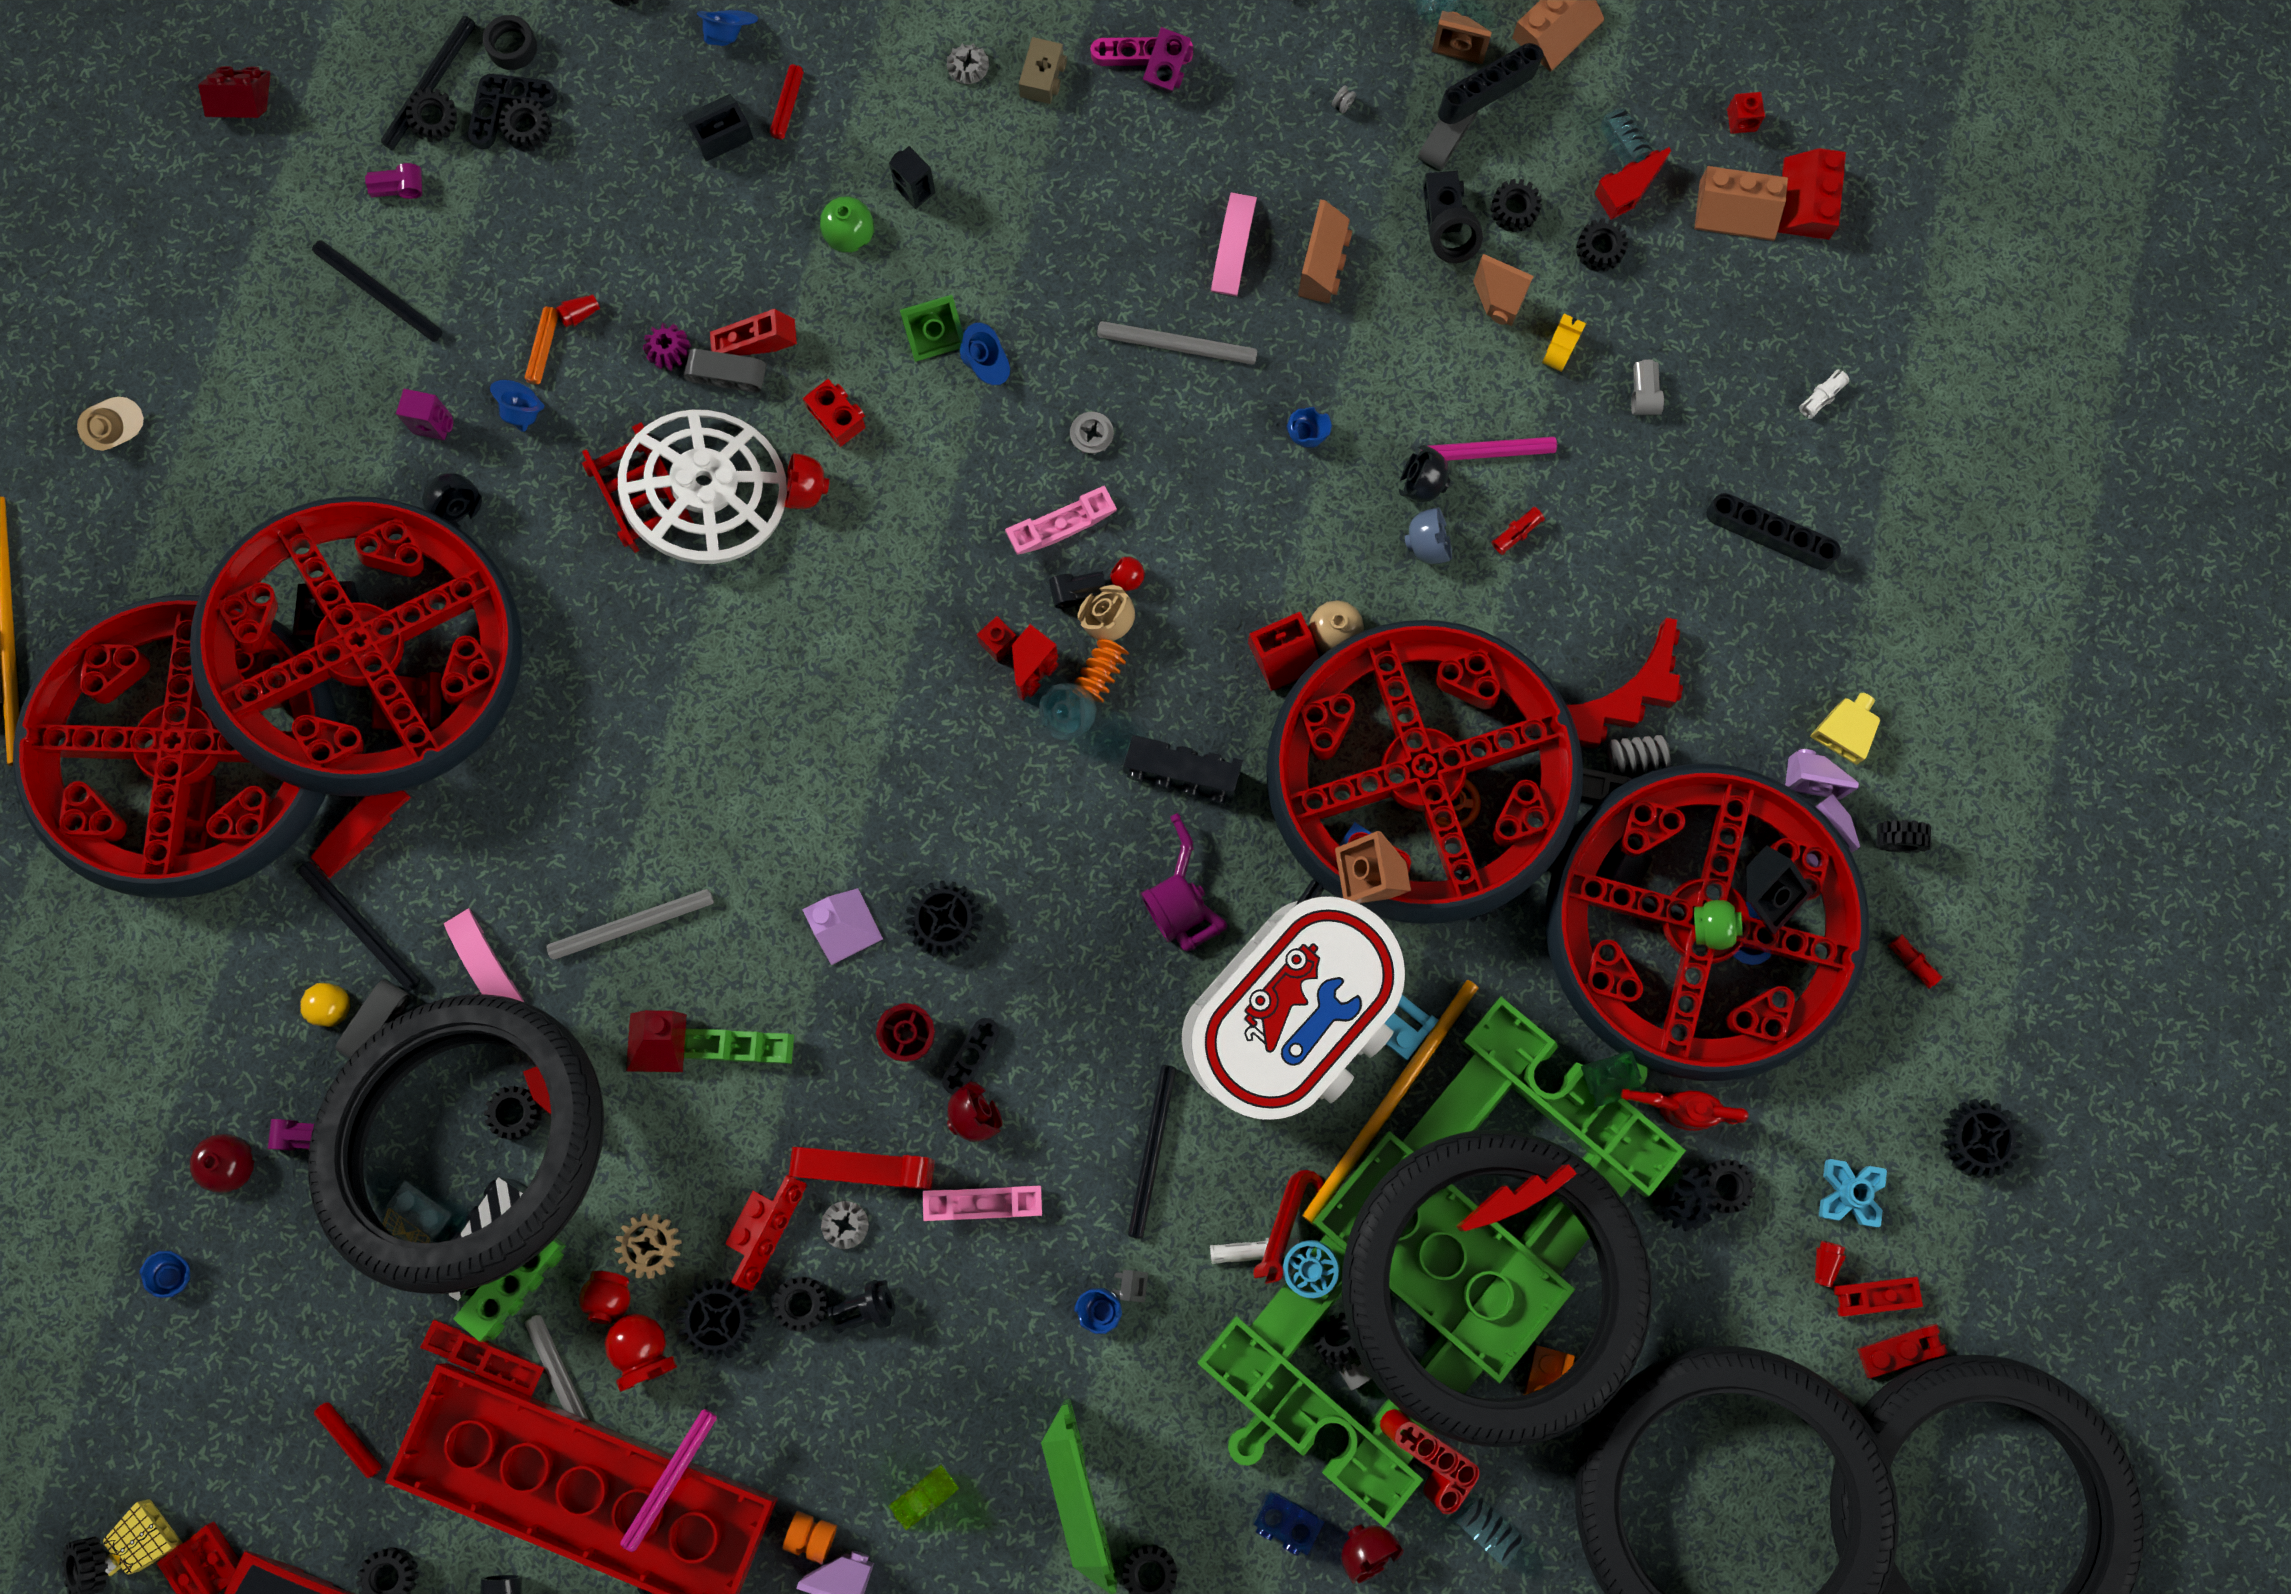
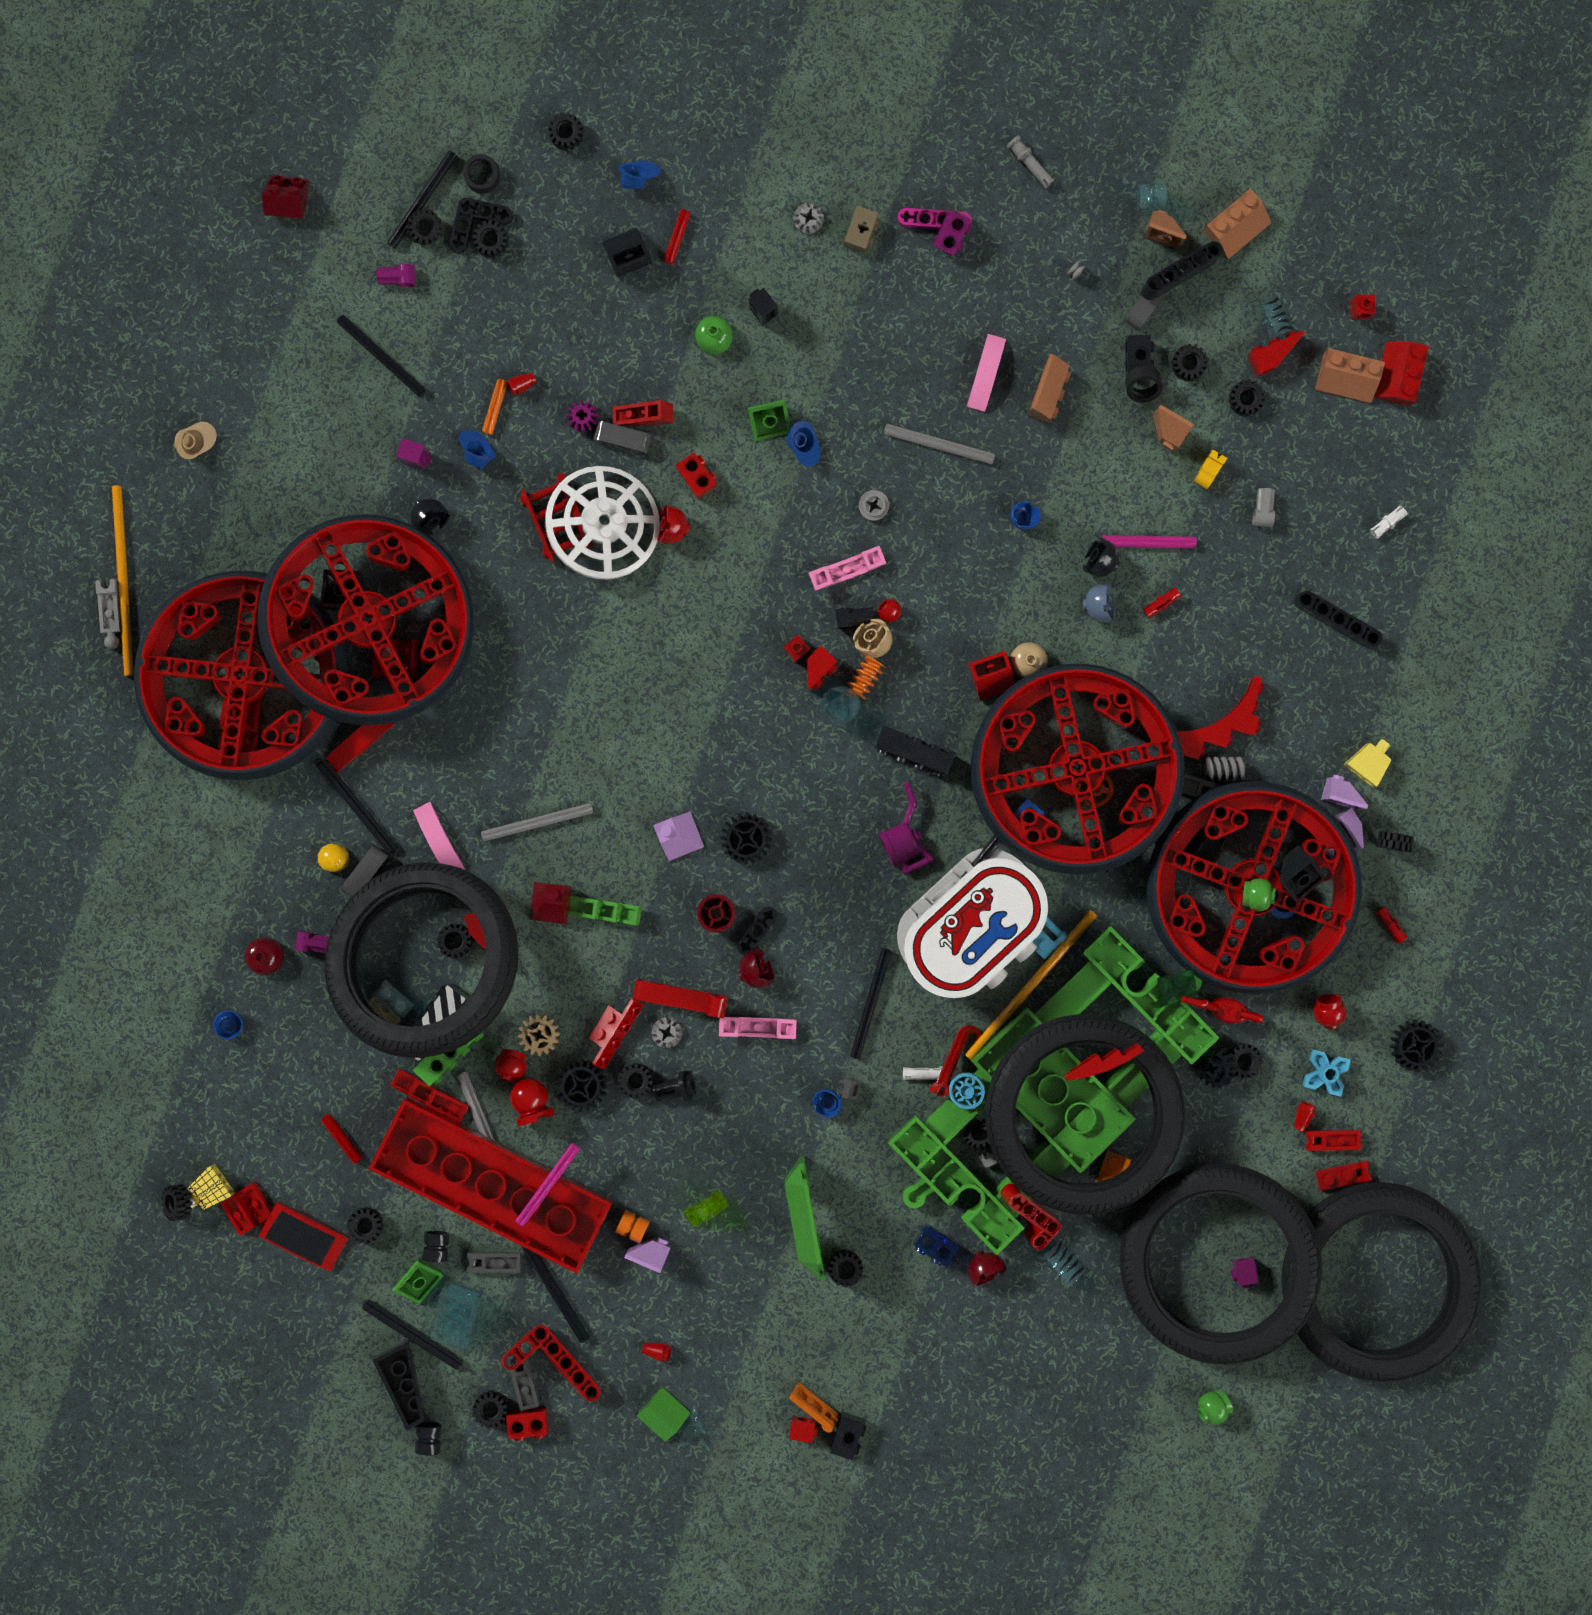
camera: 15 degrees right, 10 degrees up
nougat slope [1335,831,1411,904] -> none
none -> magenta brick [1231,1257,1258,1288]
none -> red piece [1313,994,1347,1029]

